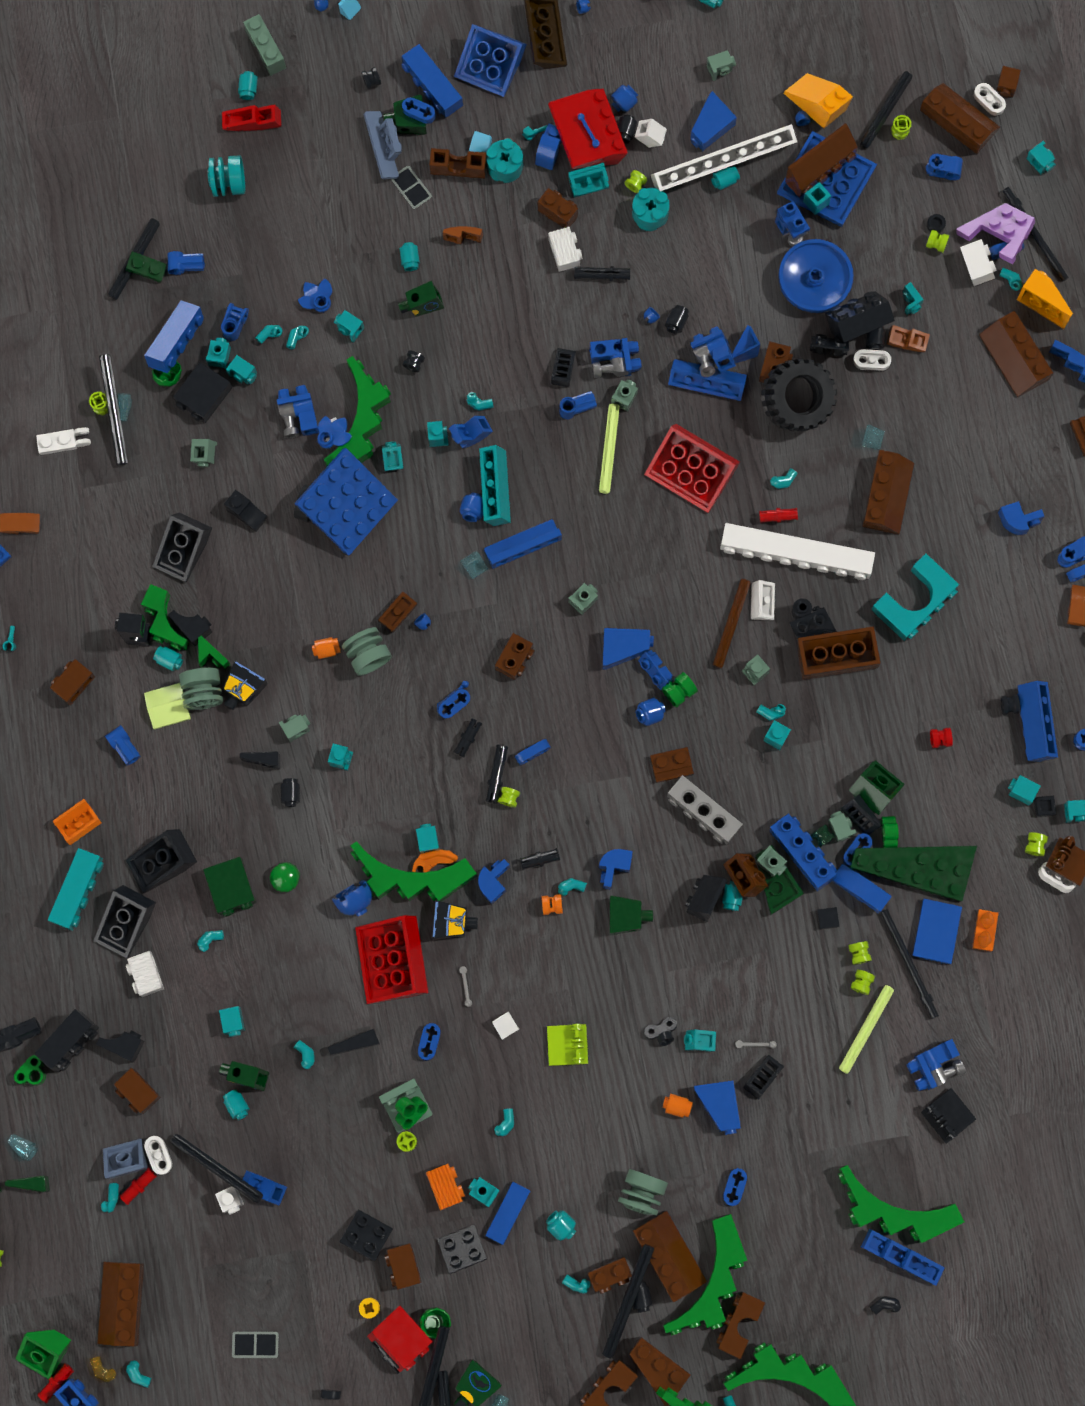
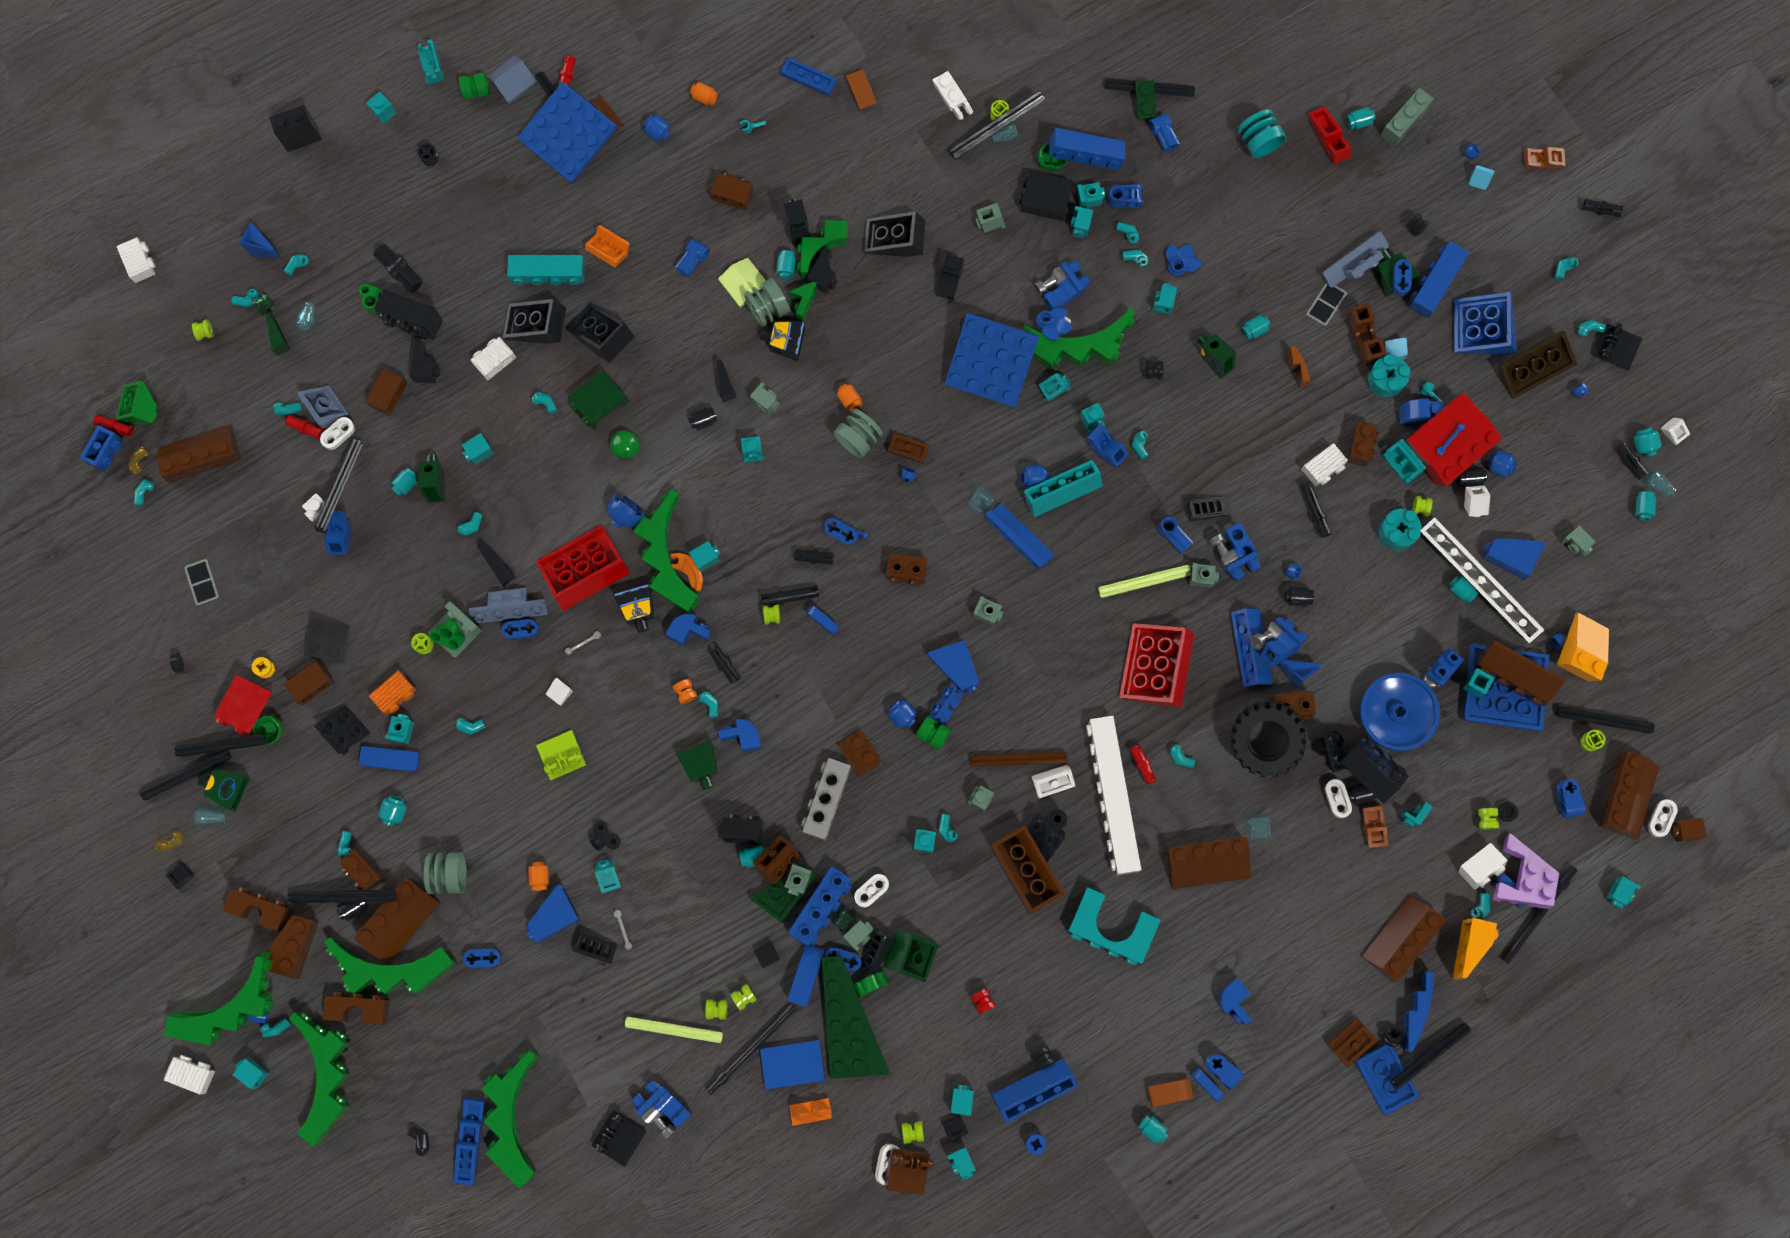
camera: 70 degrees right, 0 degrees up
none -> sand blue bracket [469,588,548,624]
none -> white plate [854,874,889,908]

